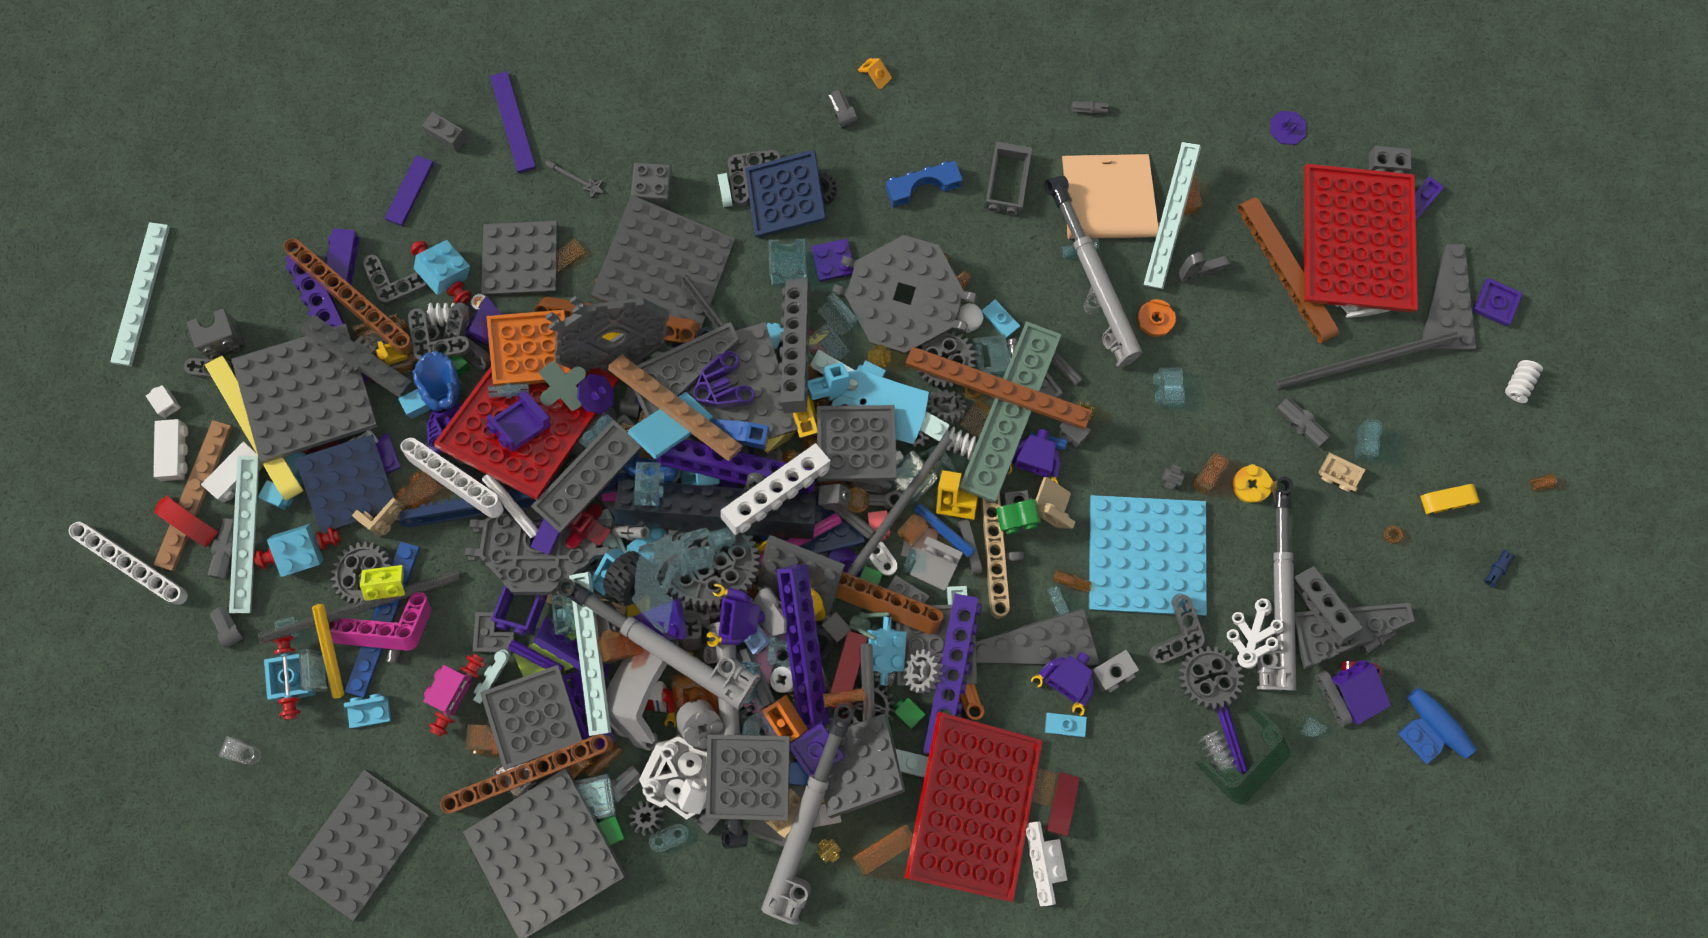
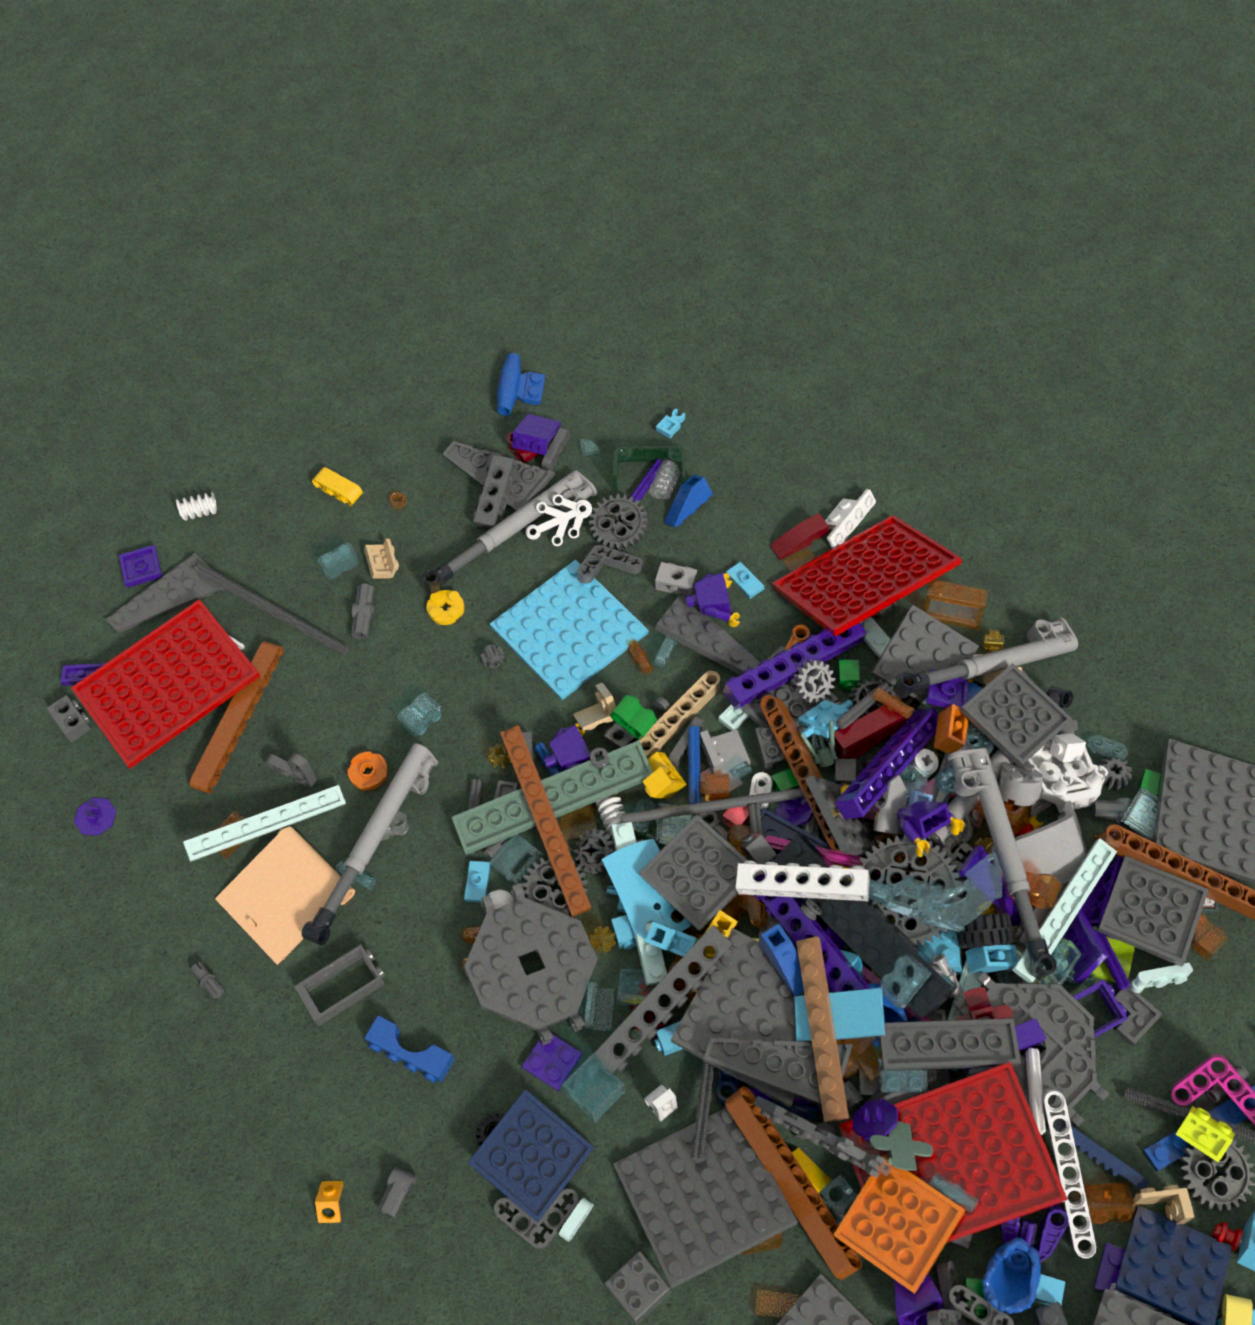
camera: 125 degrees left, 15 degrees down
dark pink brick [423,654,486,737] -> none
dark purple panel [486,390,550,452] -> none
dark purple connector [694,351,755,409] -> none
clear orange brick [1192,452,1229,495] -> none
dark blue pin [1484,550,1515,587] -> none
clear orange pin [1529,473,1557,491] -> none
none -> dark grey bush [590,748,609,768]
none -> white plate [644,1084,678,1122]
none -> medium azure plate [656,409,685,439]
none -> blue slope [664,474,713,527]

